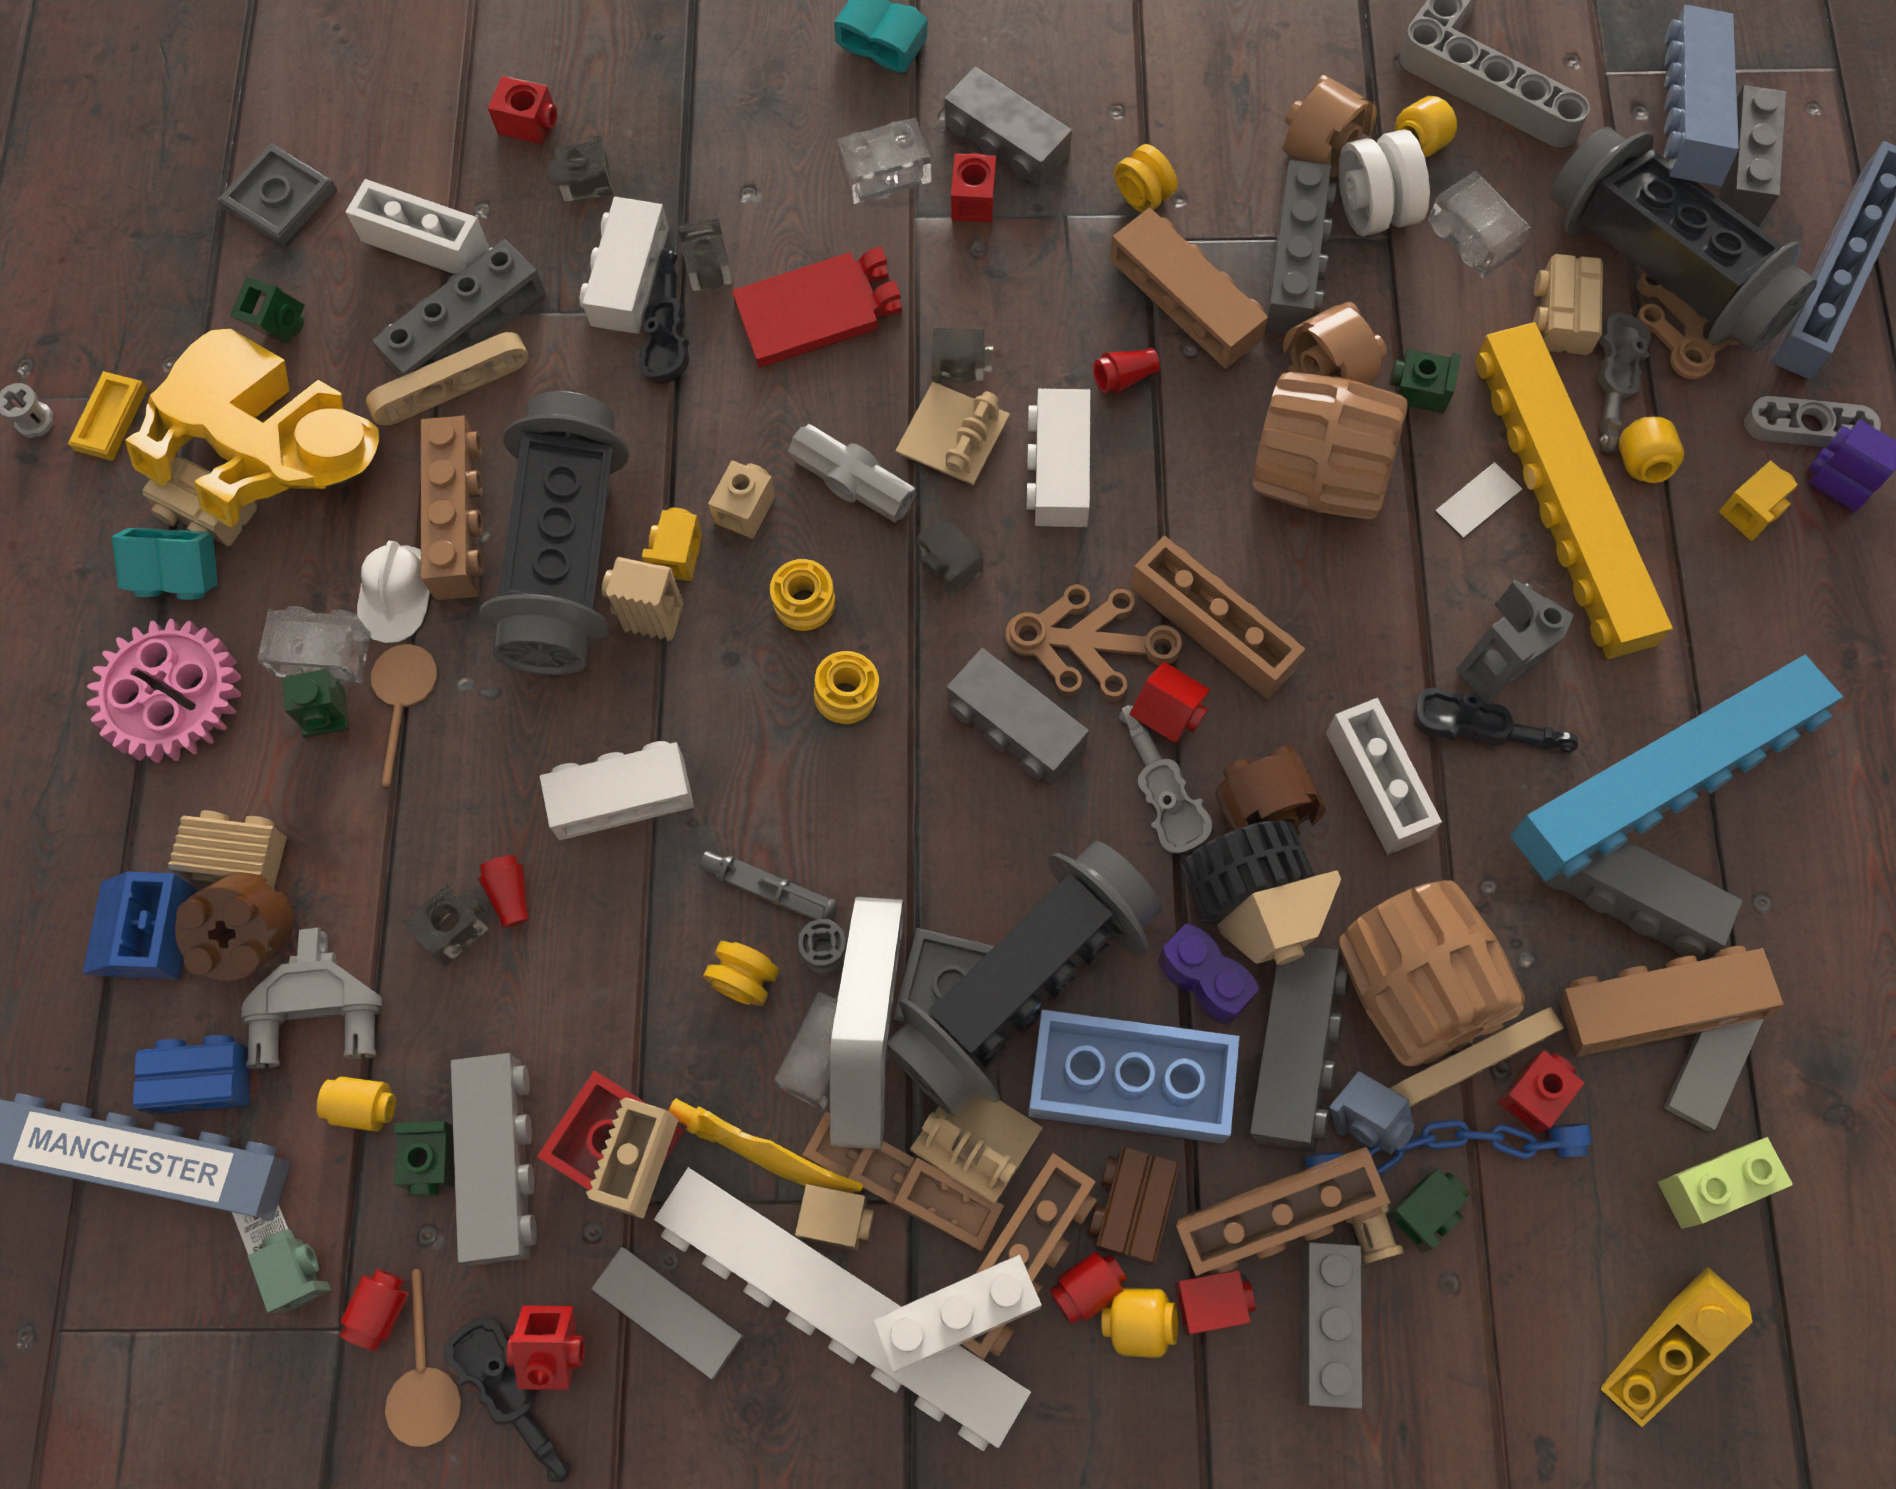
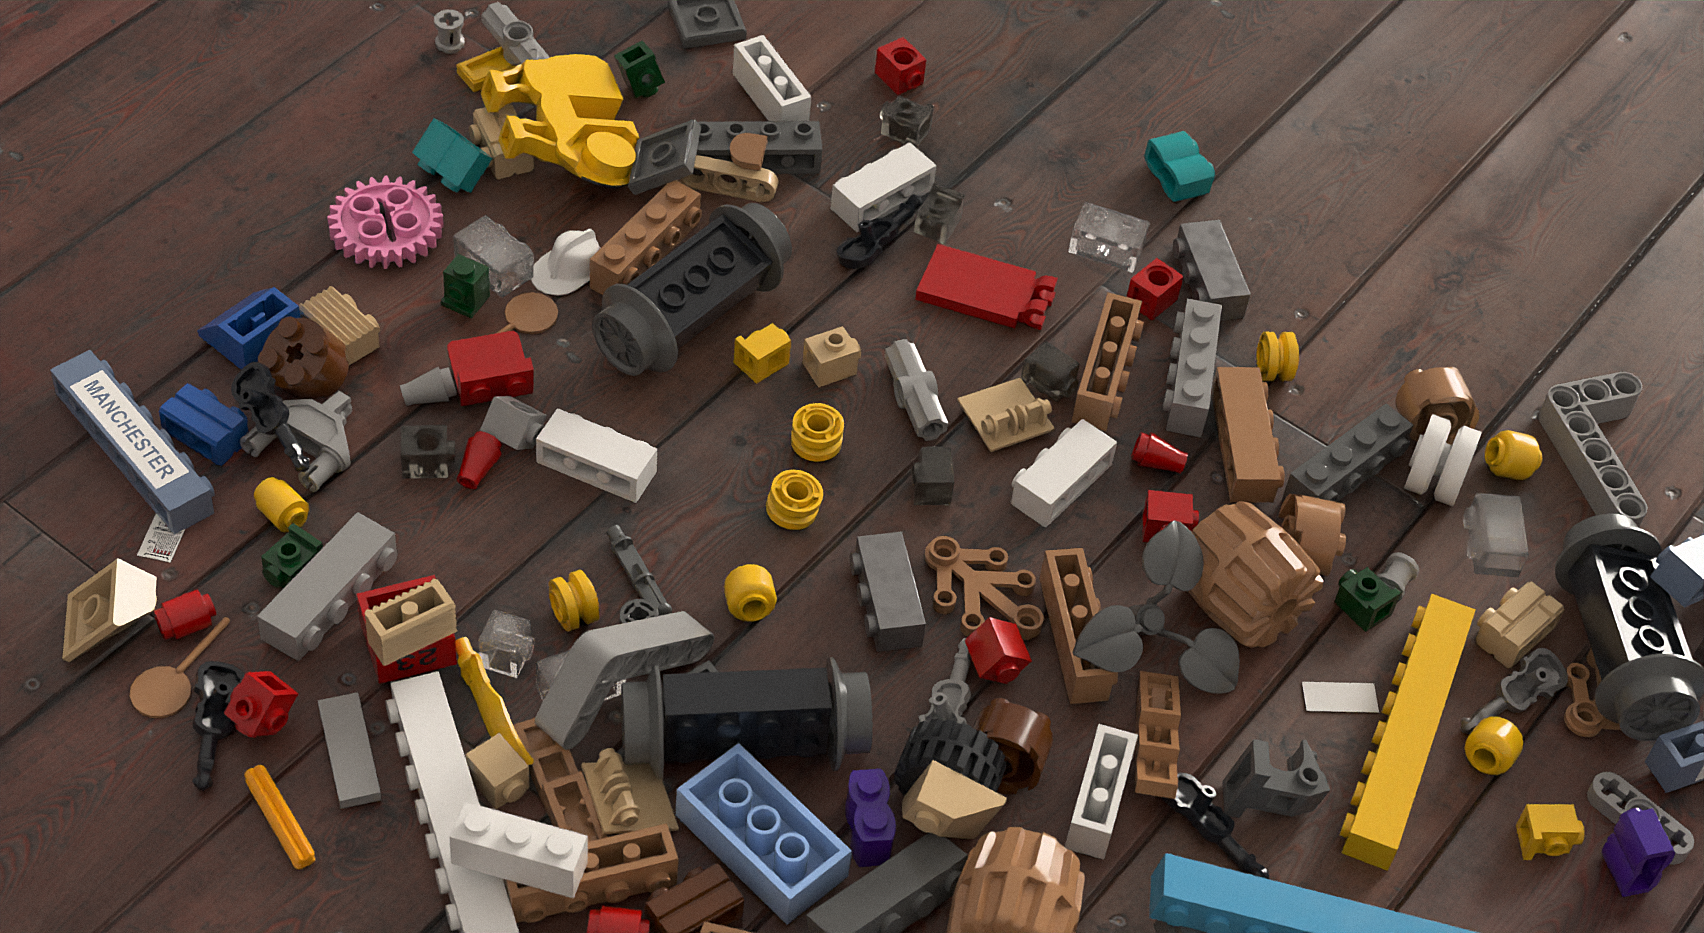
camera: 30 degrees right, 20 degrees down
sand green brick [247,1229,332,1313] -> none
tan brick [602,557,684,642] -> none
none -> tan slope [62,558,157,662]
none -> black piece [231,362,310,472]
none -> light orange axle [244,765,315,869]
none -> light grey cone [400,366,457,406]
none -> red bracket [447,331,534,406]
none -> clear brick [479,609,536,678]
none -> light grey brick [480,396,547,450]
none -> light grey piece [481,1,550,66]
none -> dark grey tile [628,119,701,195]
none -> yellow head [723,564,777,622]
none -> medium nougat tile [730,133,767,171]
none -> medium nougat brick [1071,293,1144,431]
none -> dark grey plant [1073,521,1239,694]
none -> medium nougat slope [1135,671,1181,799]
none -> red brick [1142,490,1199,543]
none -> light grey brick [1162,299,1222,437]
none -> light grey bush [1377,552,1419,602]

